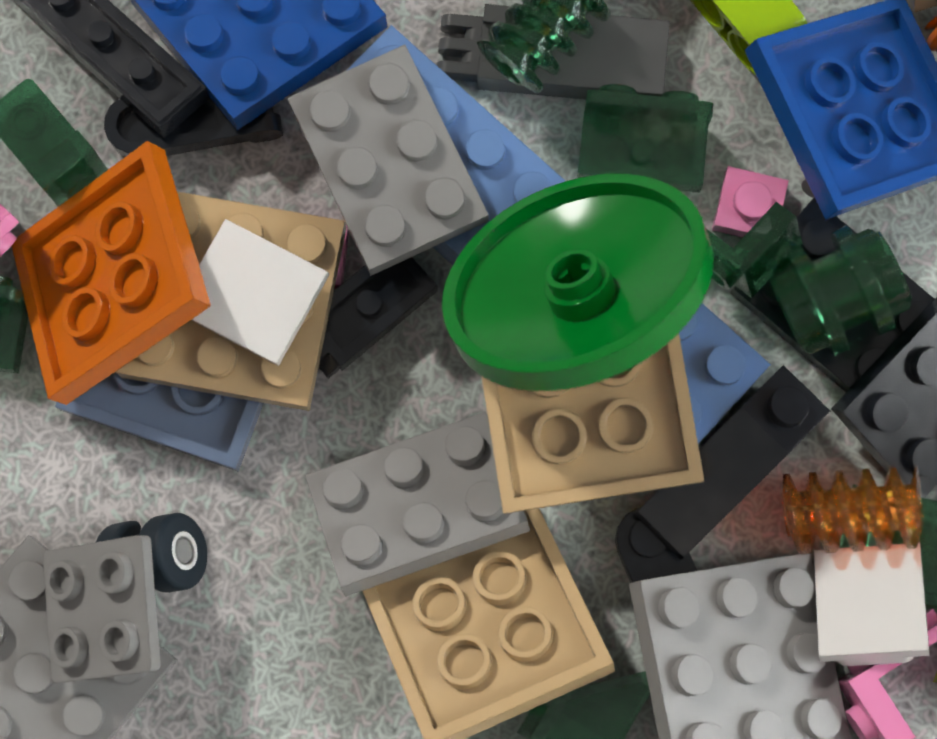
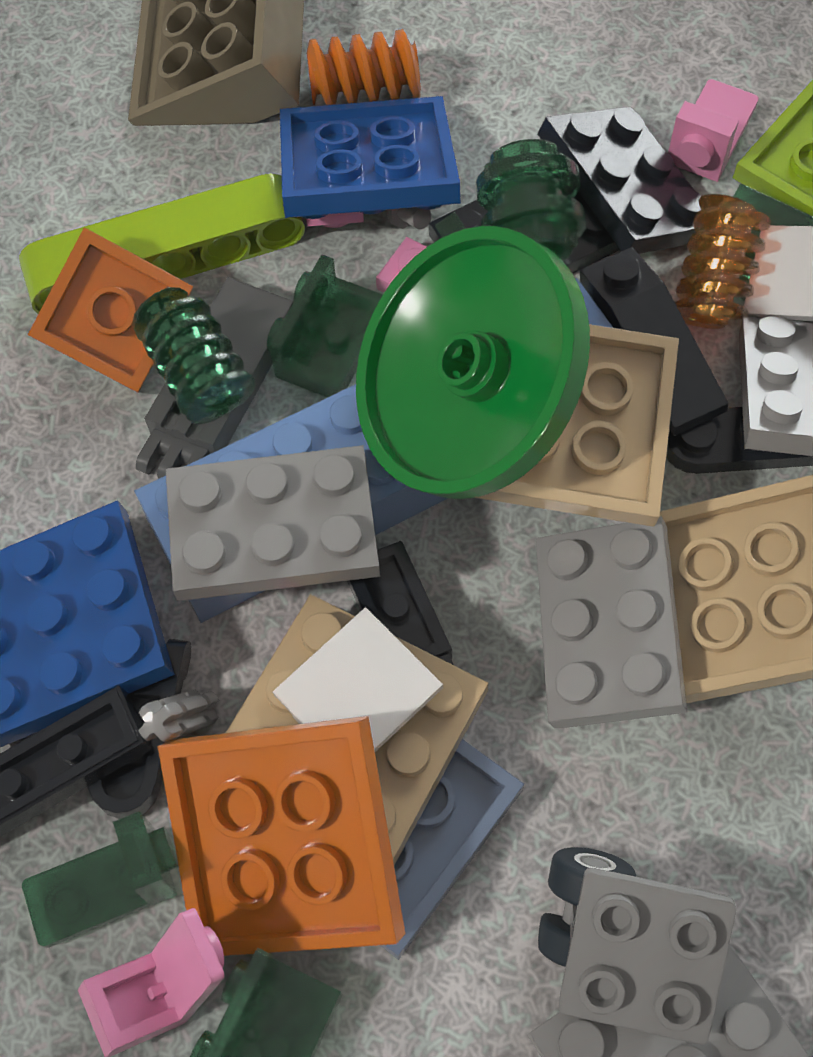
camera: 70 degrees left, 15 degrees down
none -> light grey axle [138,689,220,742]

